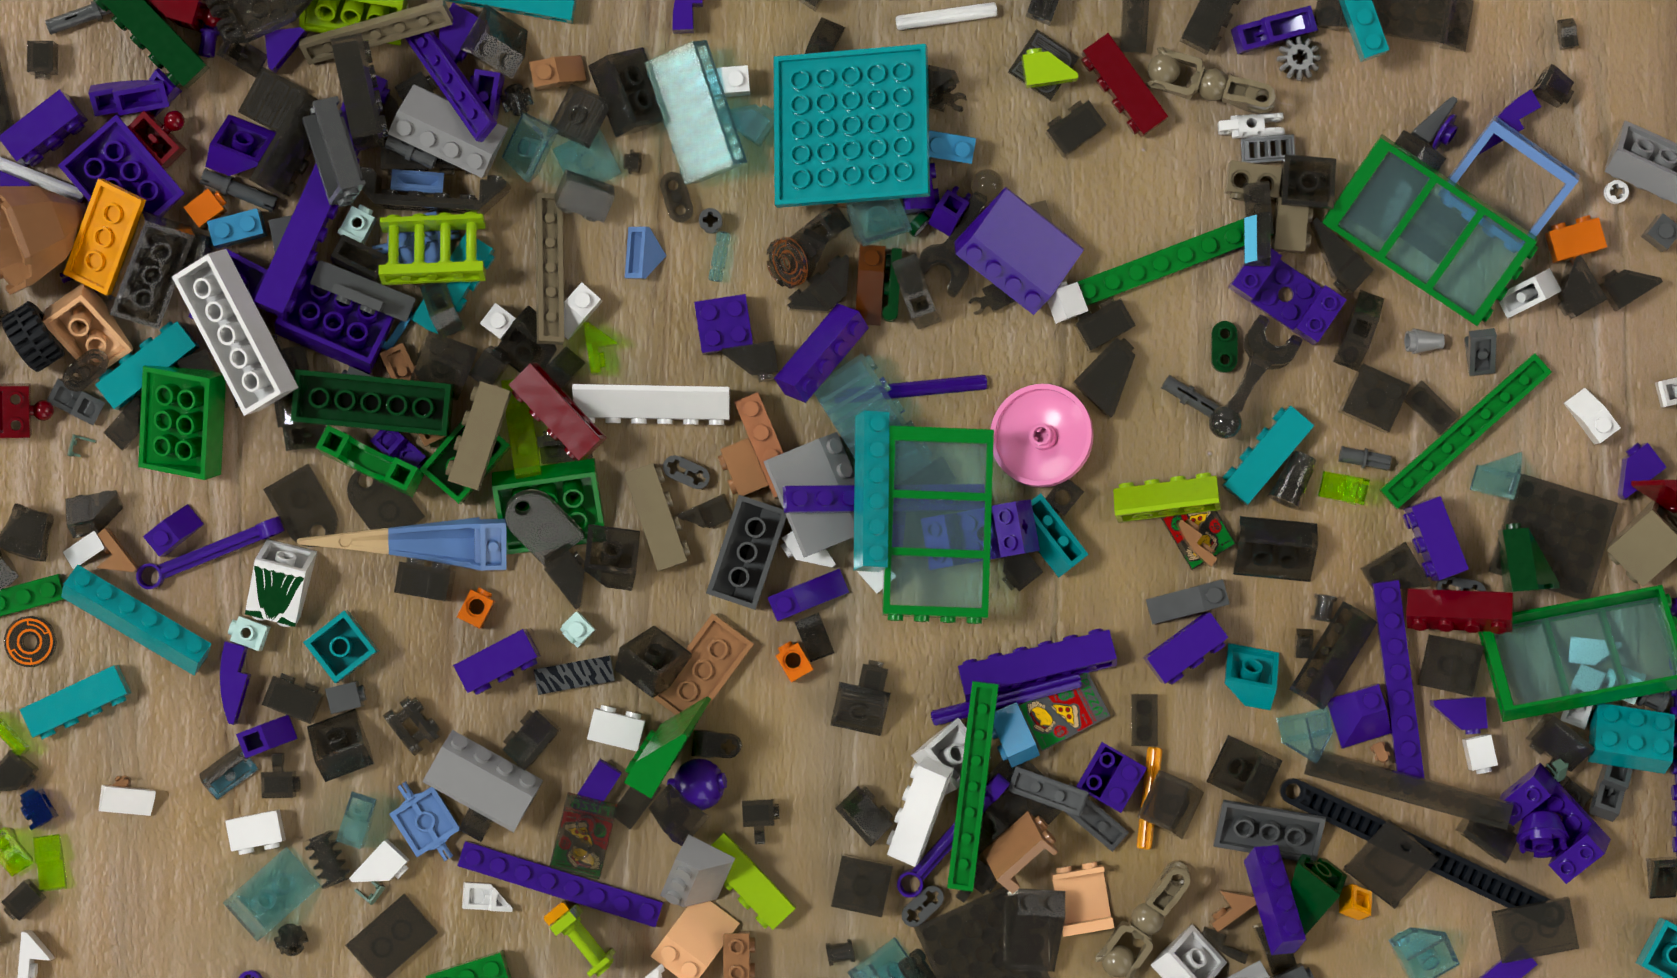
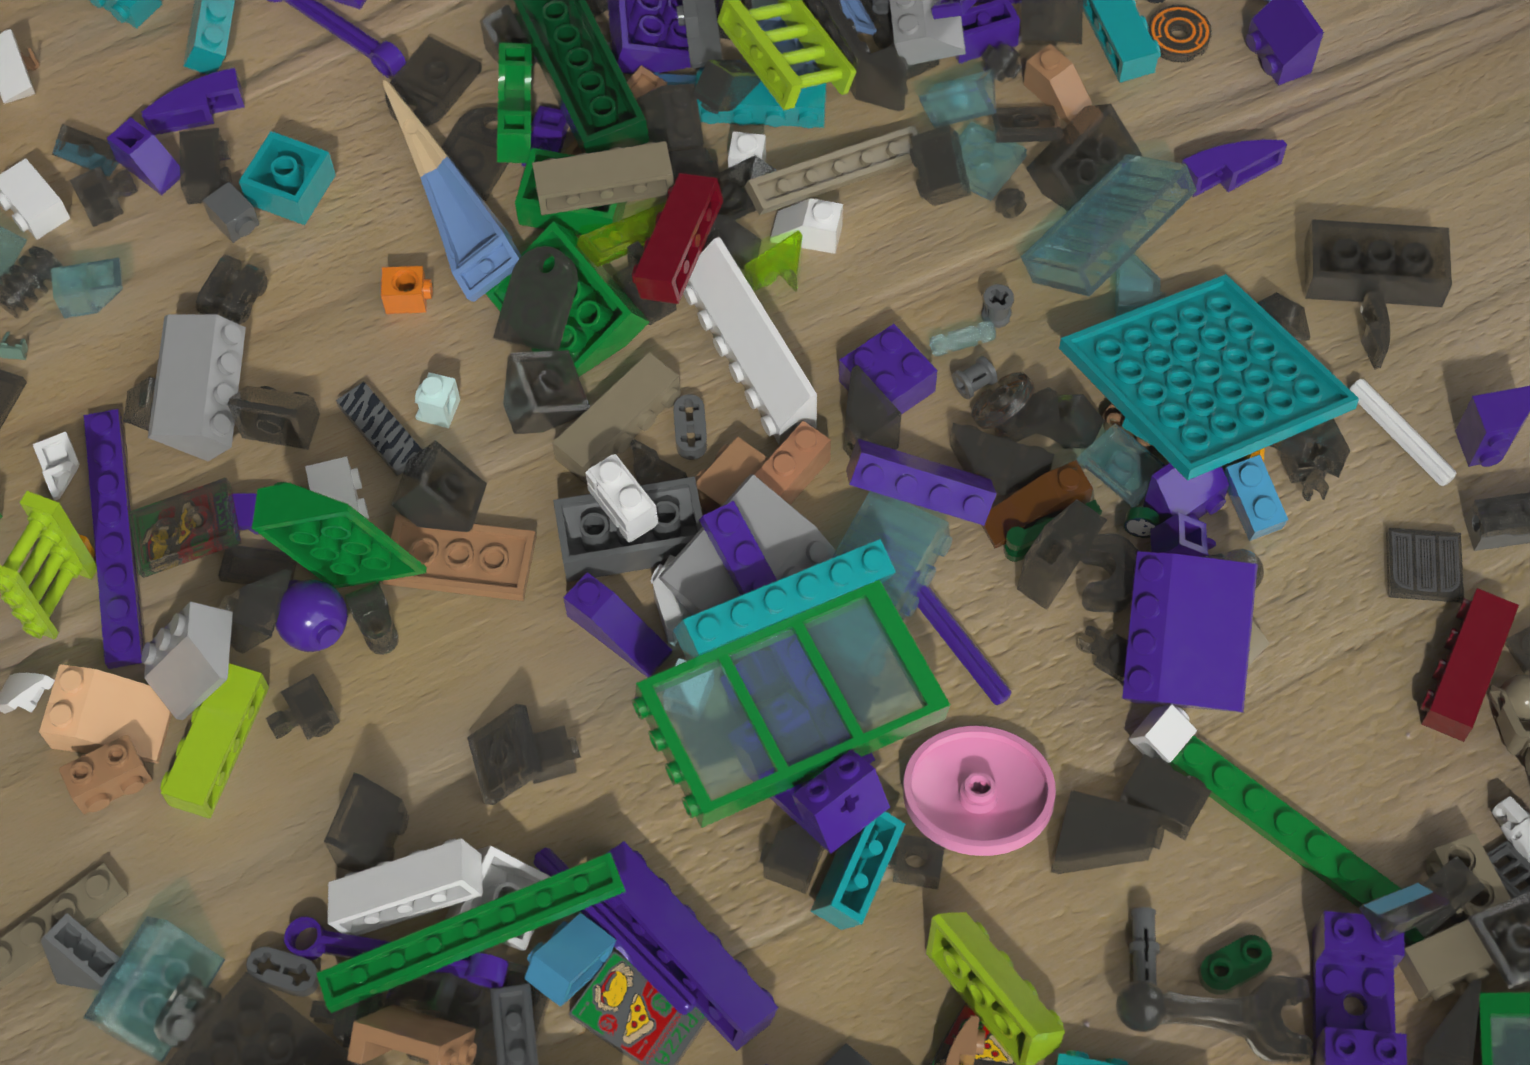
camera: 65 degrees right, 25 degrees down
light aqua brick [228,616,271,651] -> none
slope [245,539,317,627] -> none
clear smoke slope [307,709,374,782] -> none
white slope [349,839,409,882] -> none
medium blue plate [389,781,461,861] -> none
clear smoke brick [394,557,456,601] -> none
dark purple brick [453,629,541,695] -> none
clear smoke slope [544,550,586,610] -> none
medium blue slope [625,227,666,279] -> none
clear smoke plate [660,172,694,223] -> none
white slope [697,65,750,99] -> none
orange brick [775,641,814,682] -> none
clear smoke slope [795,613,835,662] -> none
clear smoke bush [826,939,855,966] -> none
clear smoke brick [831,854,893,917] -> none
lime slope [1021,48,1078,89] -> none
clear smoke brick [1045,100,1107,158] -> none
none -> white brick [585,454,658,542]
none -> dark grey bush [952,356,998,400]

